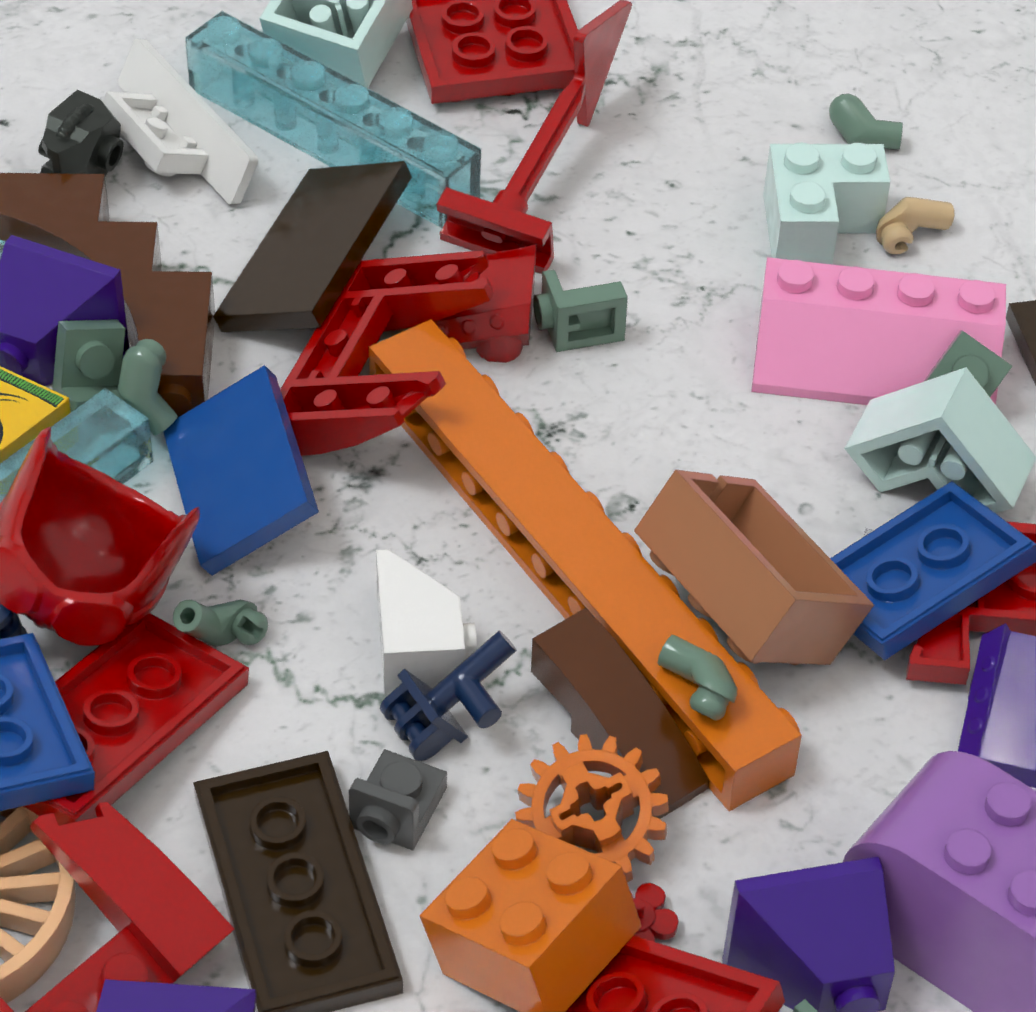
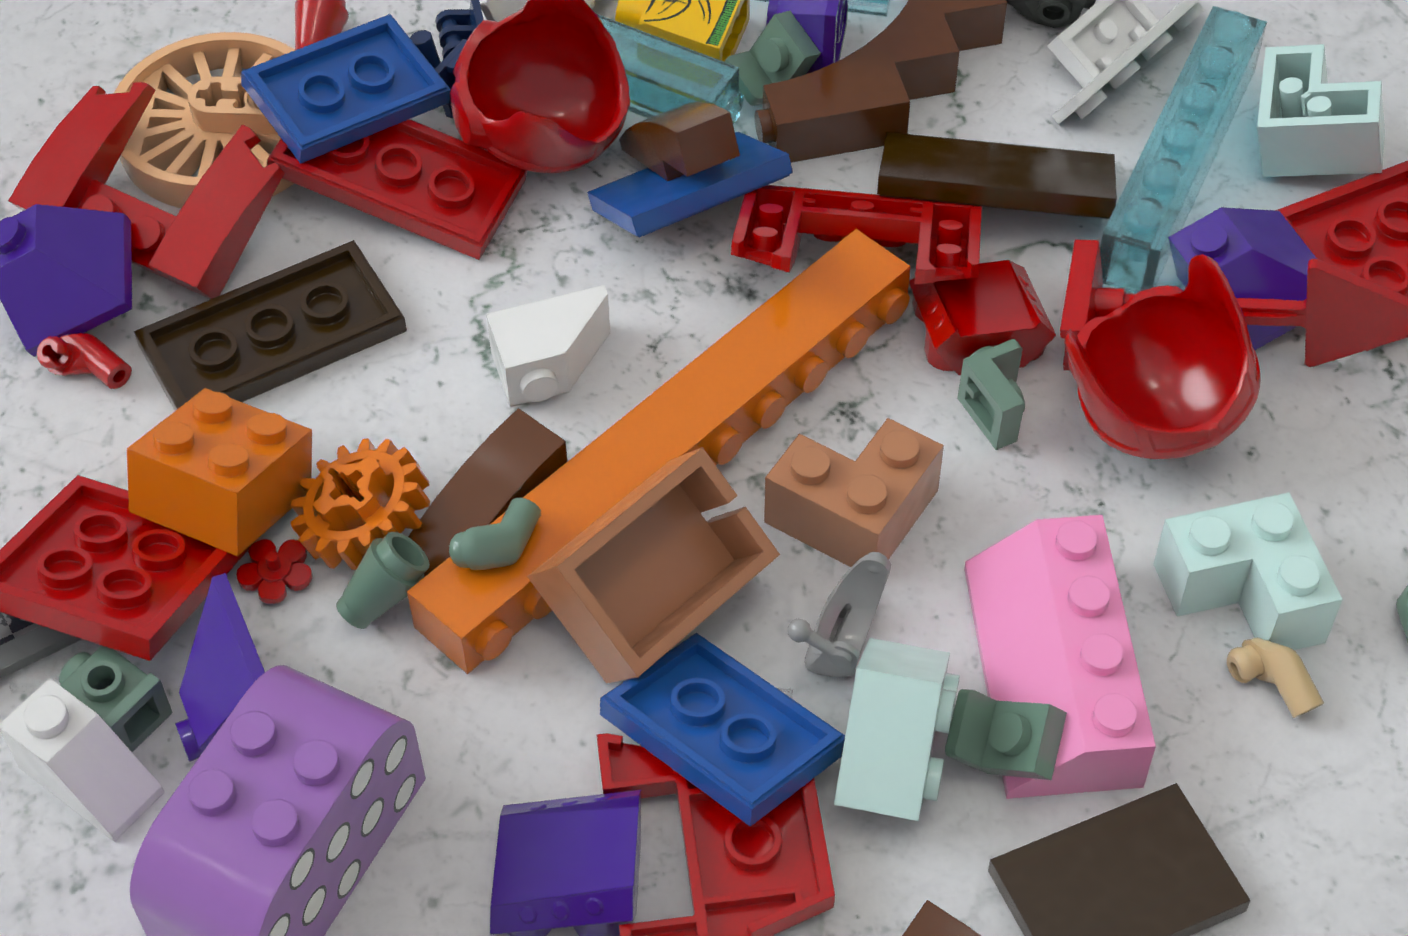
camera: 80 degrees right, 5 degrees up
sand green arm [118,339,178,436] -> none
sand green arm [173,599,268,646] -> none
dark grey bracket [348,749,447,851] -> none
dark blue arm [380,630,517,761] -> none
none -> sand green cone [336,532,430,629]
none -> reddish brown slope [619,102,740,181]
none -> nougat brick [764,418,944,567]
none -> light grey helmet [787,552,891,677]
none -> red piece [1064,254,1261,459]
none -> dark purple slope [1168,207,1317,350]

